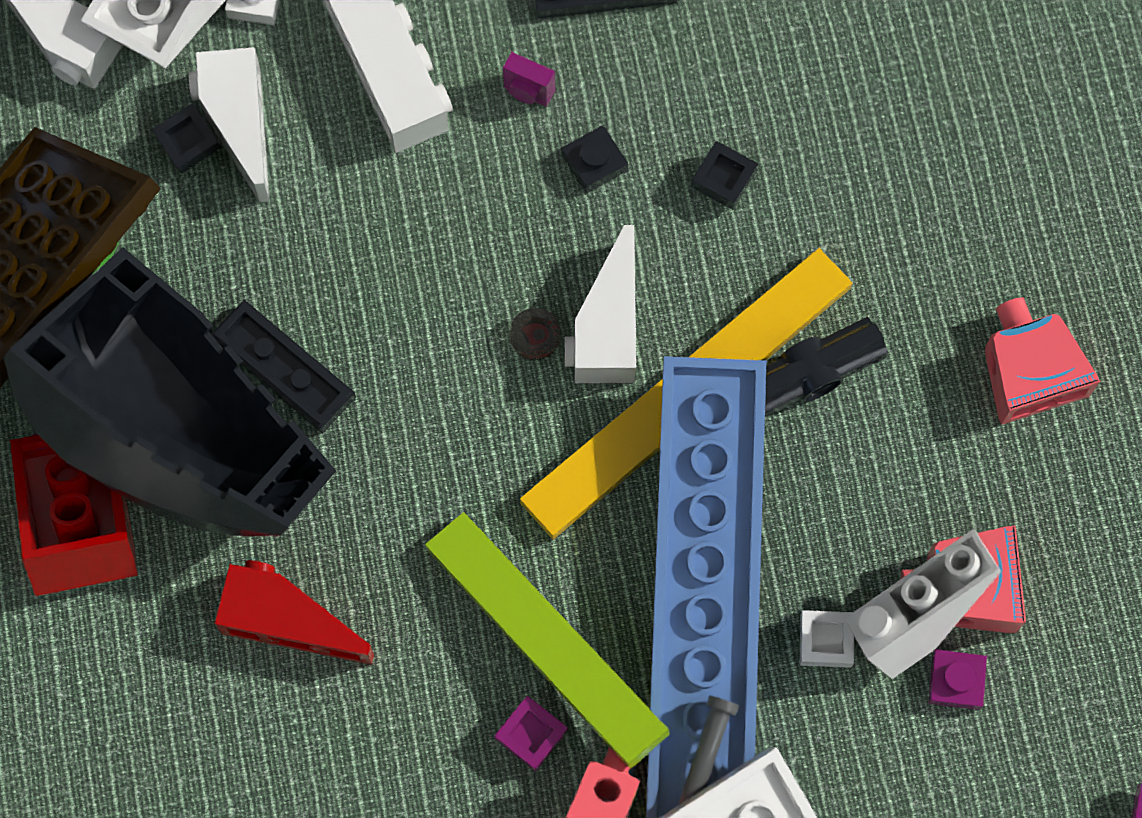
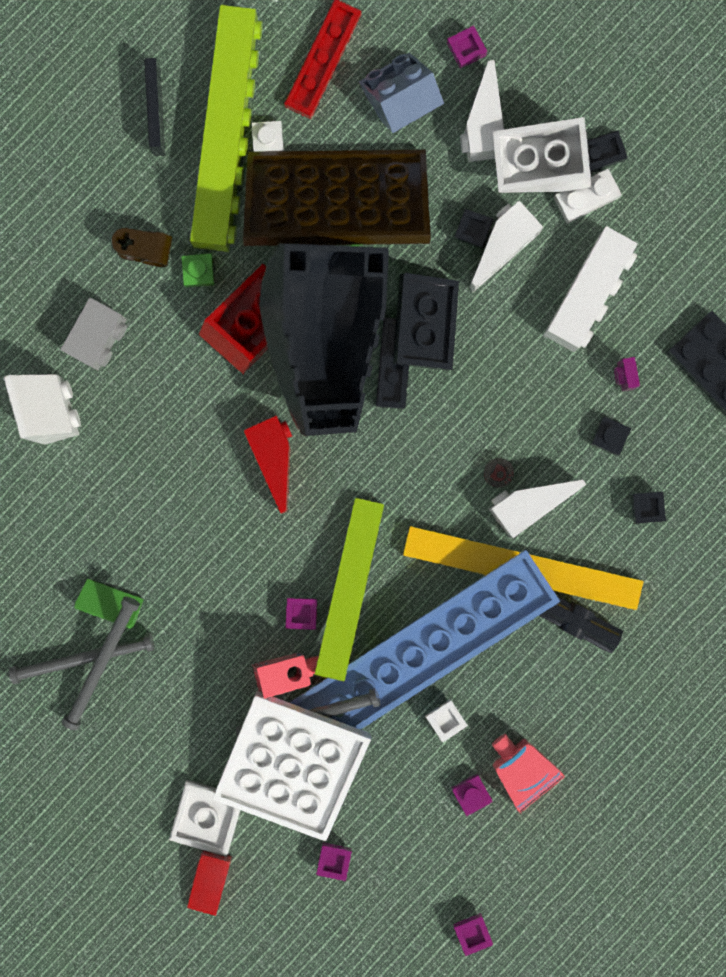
camera: 55 degrees right, 15 degrees up
white slope [844,529,1001,679] -> none
coral torso [985,298,1100,425] -> none
none -> black plate [393,273,459,371]

